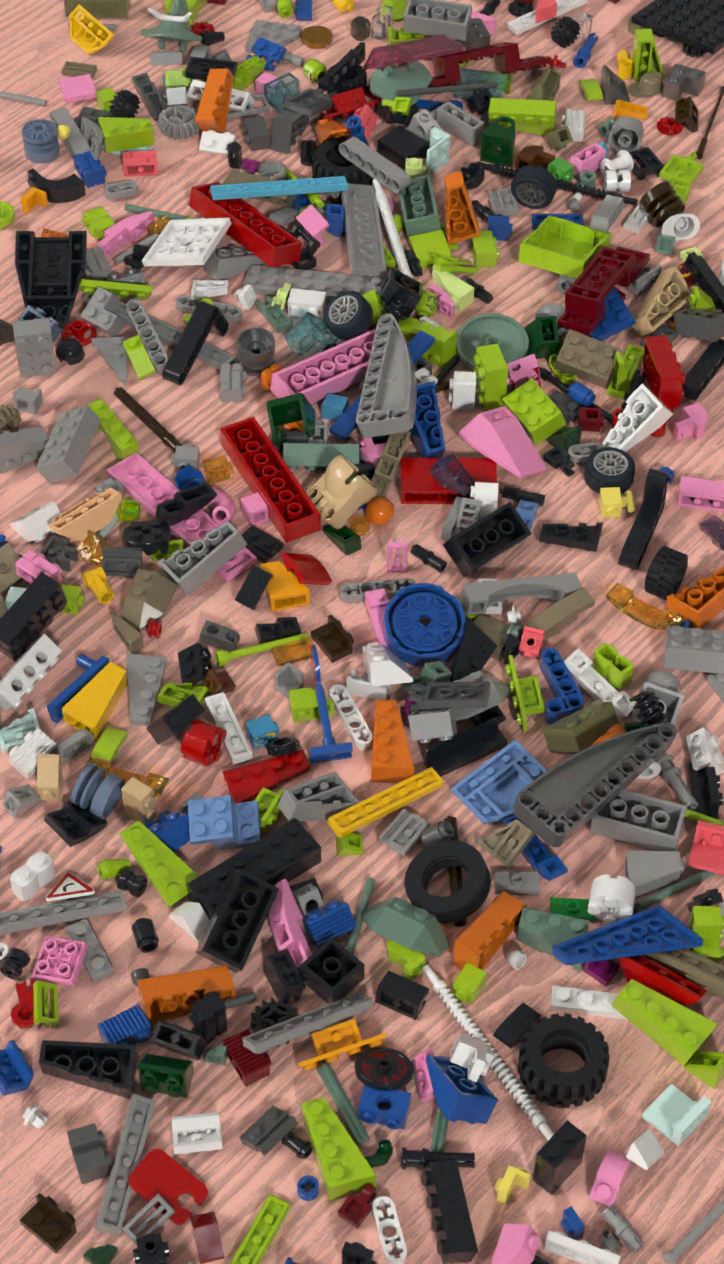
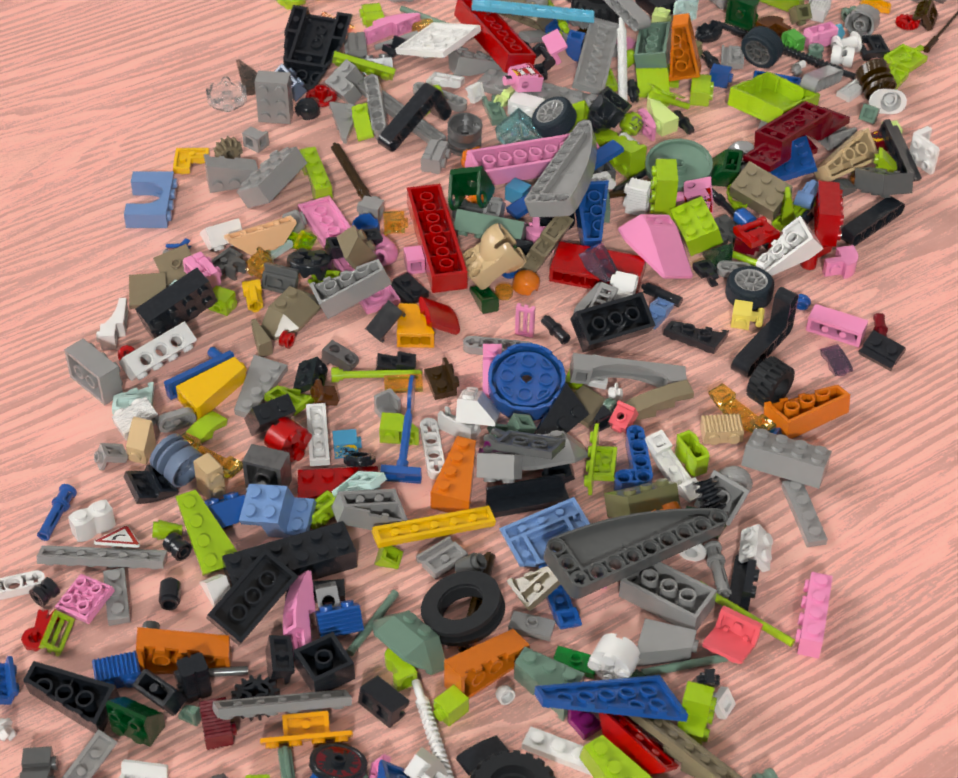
camera: 15 degrees right, 5 degrees down
none -> flat silver brick [242,444,292,488]
none -> light aqua wing [331,471,387,497]
none -> dark tan slope [337,225,377,270]
none -> bright pink torso [502,63,544,92]
none -> tan brick [700,413,744,445]
none -> lime bar [722,248,767,270]
none -> red plate [733,216,780,249]
none -> medium blue piece [794,180,818,210]

